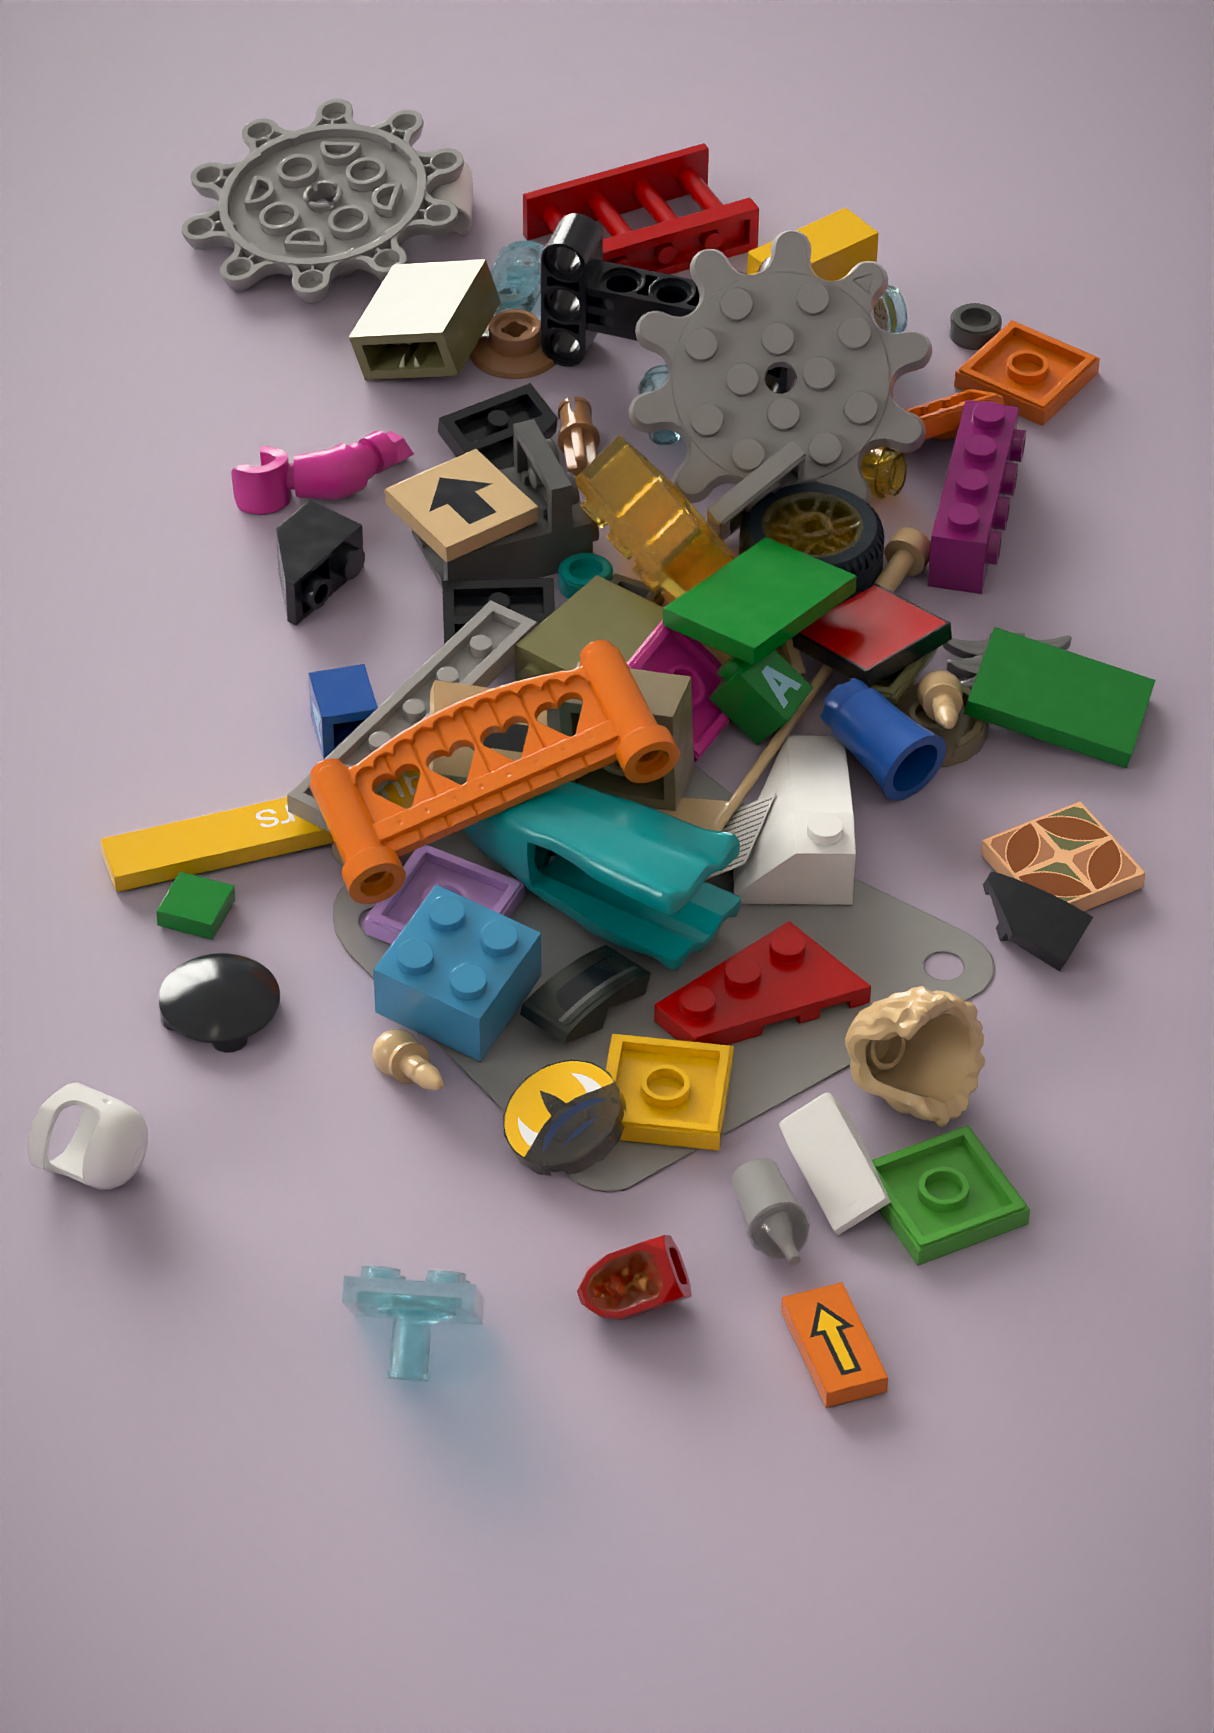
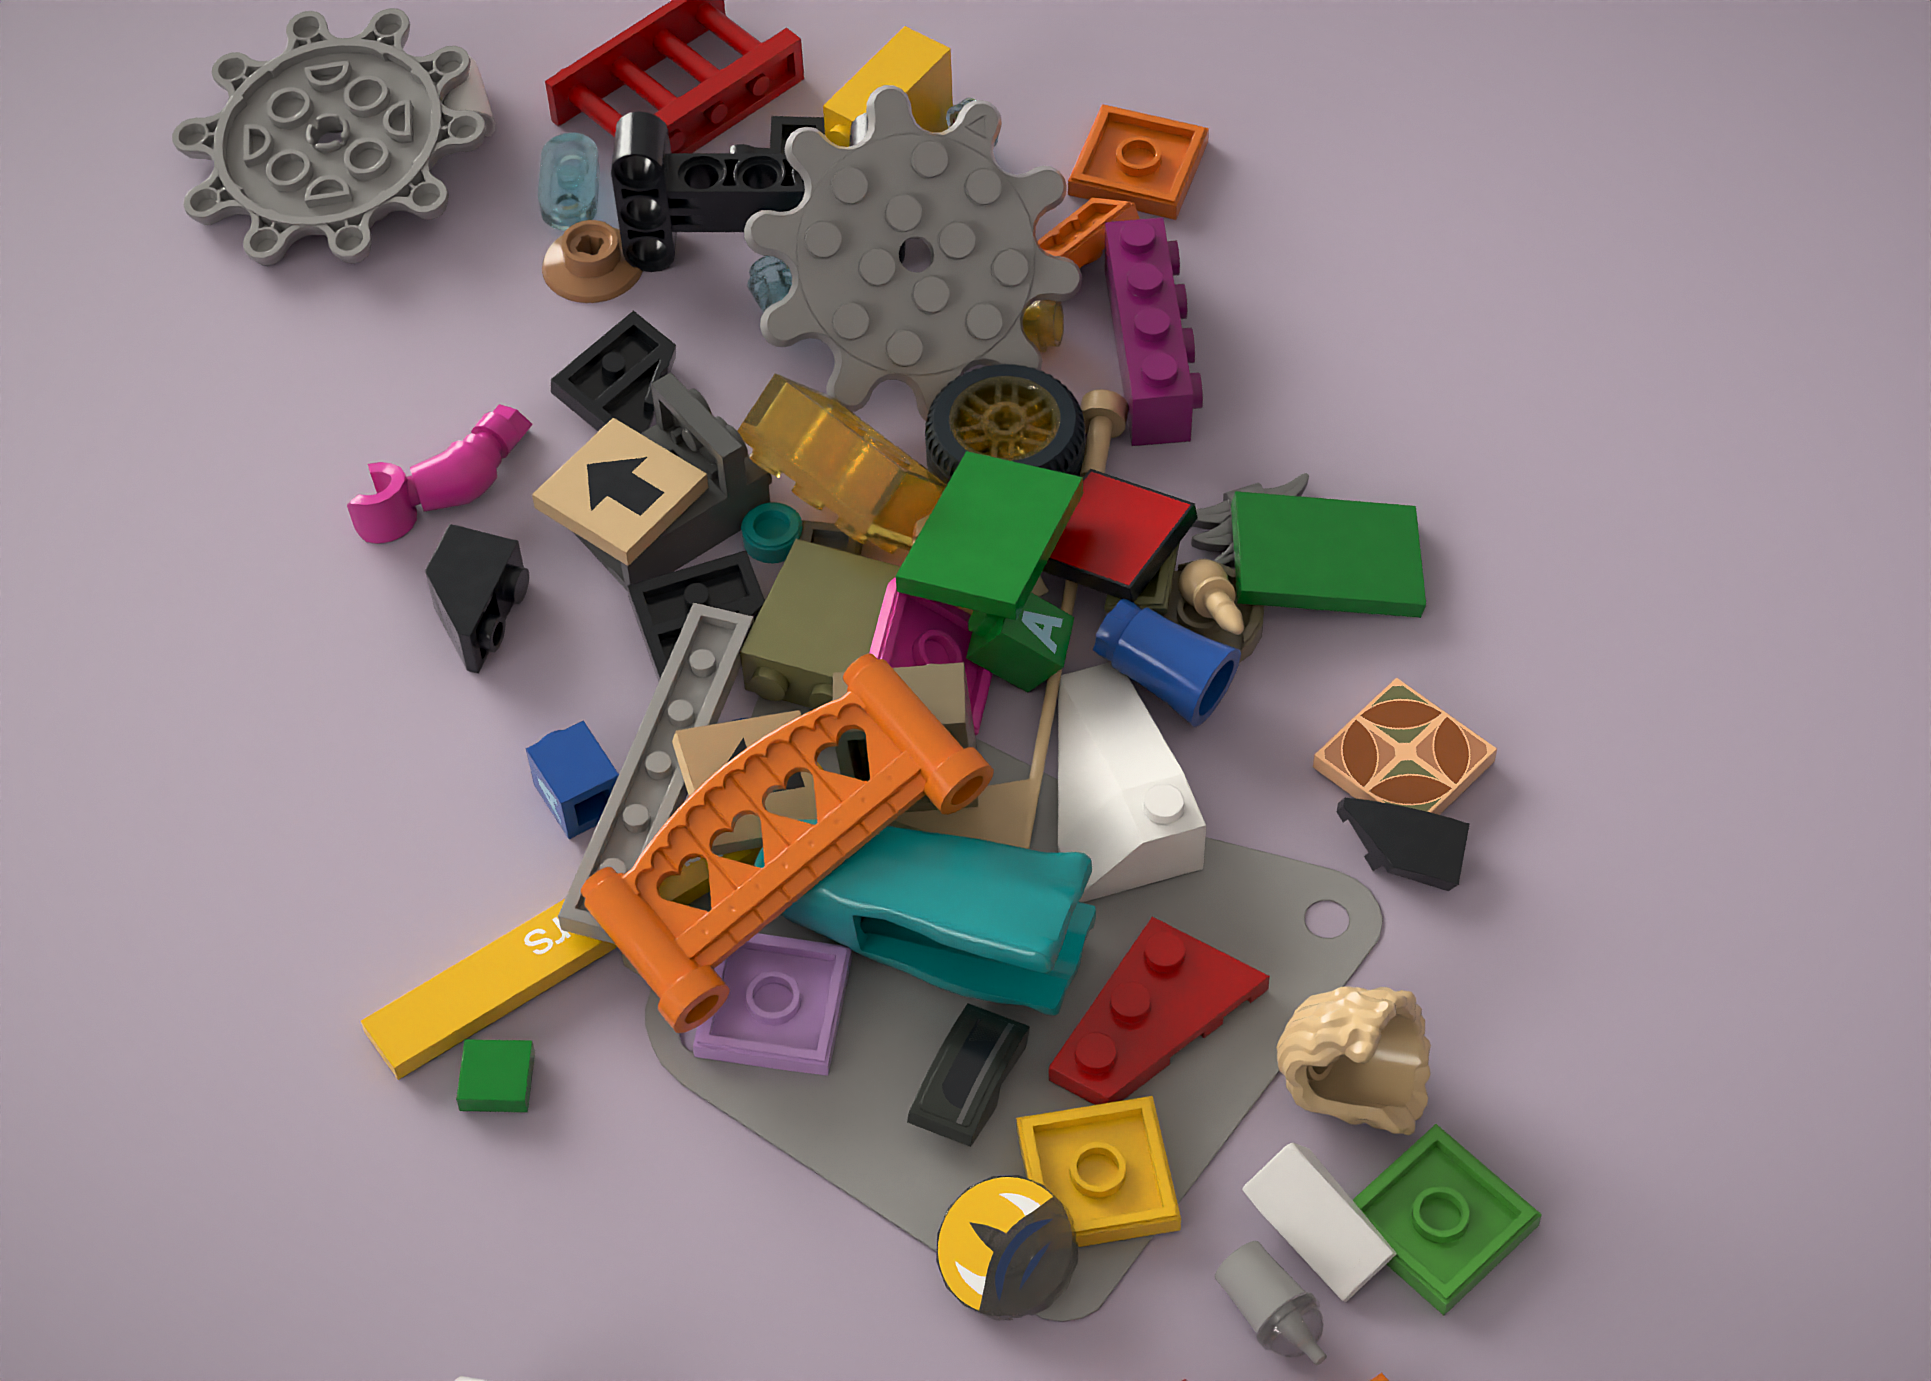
camera: 15 degrees left, 10 degrees up
black dish [159,953,280,1053] -> none
olive brick [349,259,501,380] -> none
tan bar [372,1029,444,1090] -> none
dark azure brick [373,884,541,1062] -> none
medium nougat axle [558,396,600,481] -> none
light grey tile [707,439,806,541] -> none
white sticker [707,793,776,879] -> none
dark grey tile [949,303,1002,350] -> none

